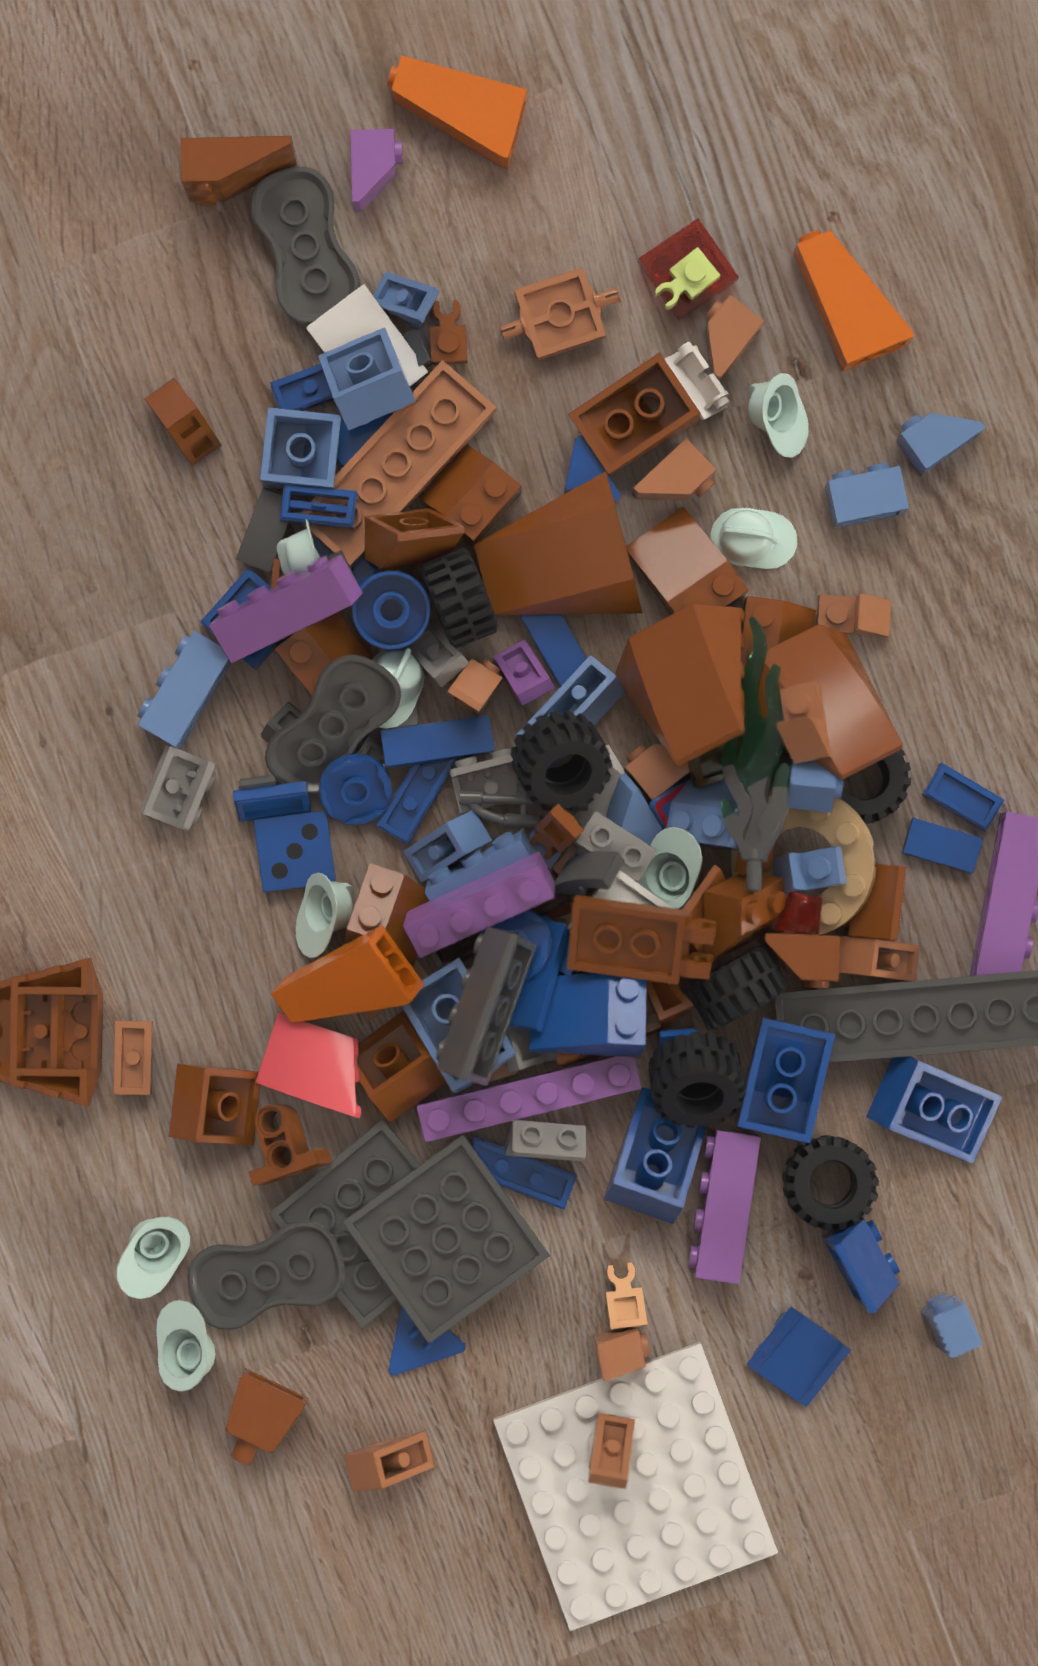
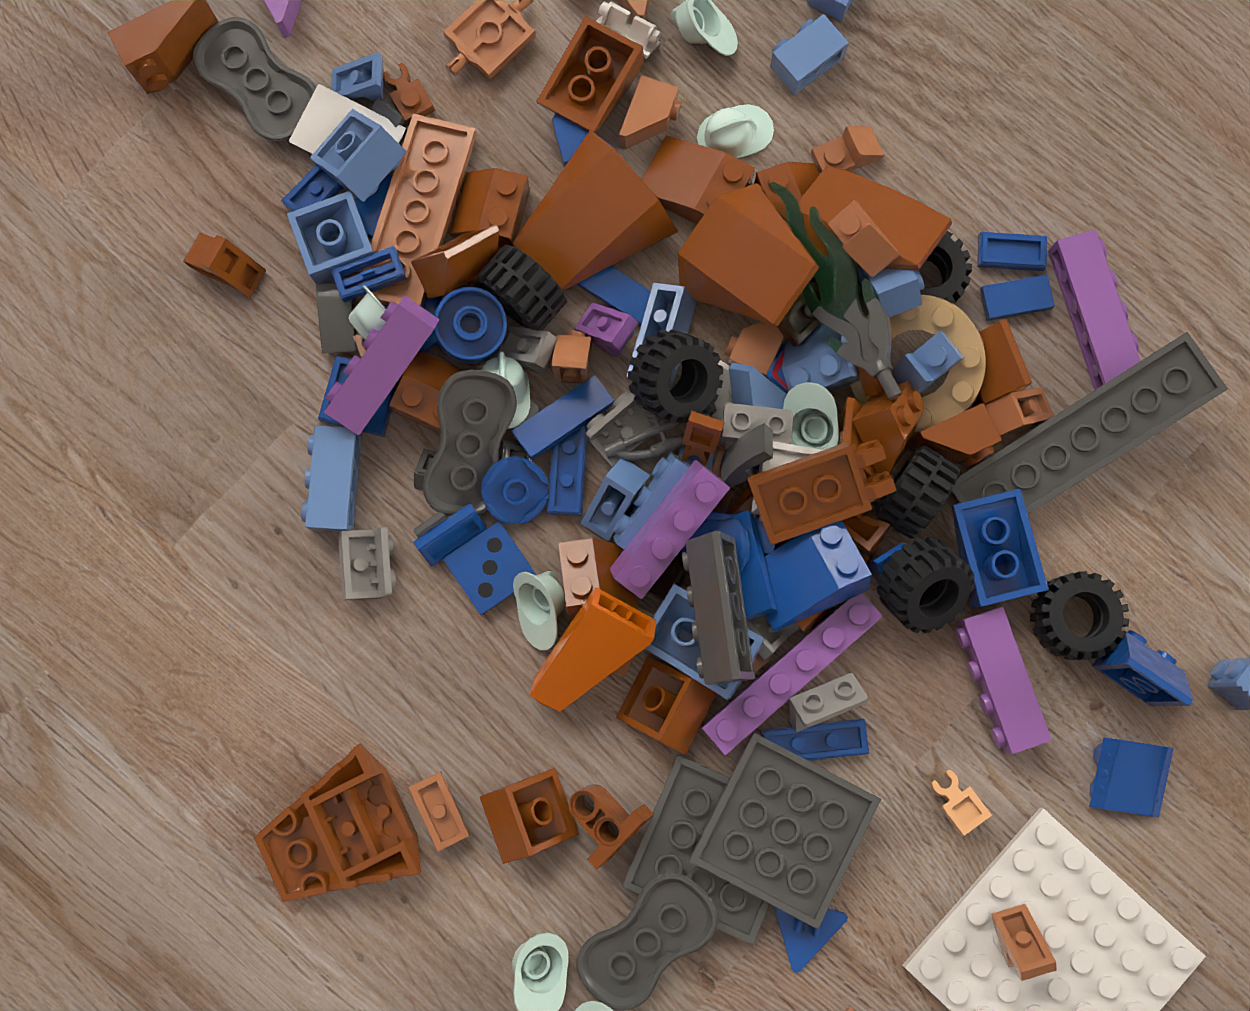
camera: 20 degrees left, 5 degrees down
coral slope [255,1013,361,1118] -> none
nougat slope [594,1327,651,1381] -> none
blue slope [604,1087,707,1224] -> none
clear red slope [774,892,822,935] -> none
blue slope [866,1056,1002,1164] -> none

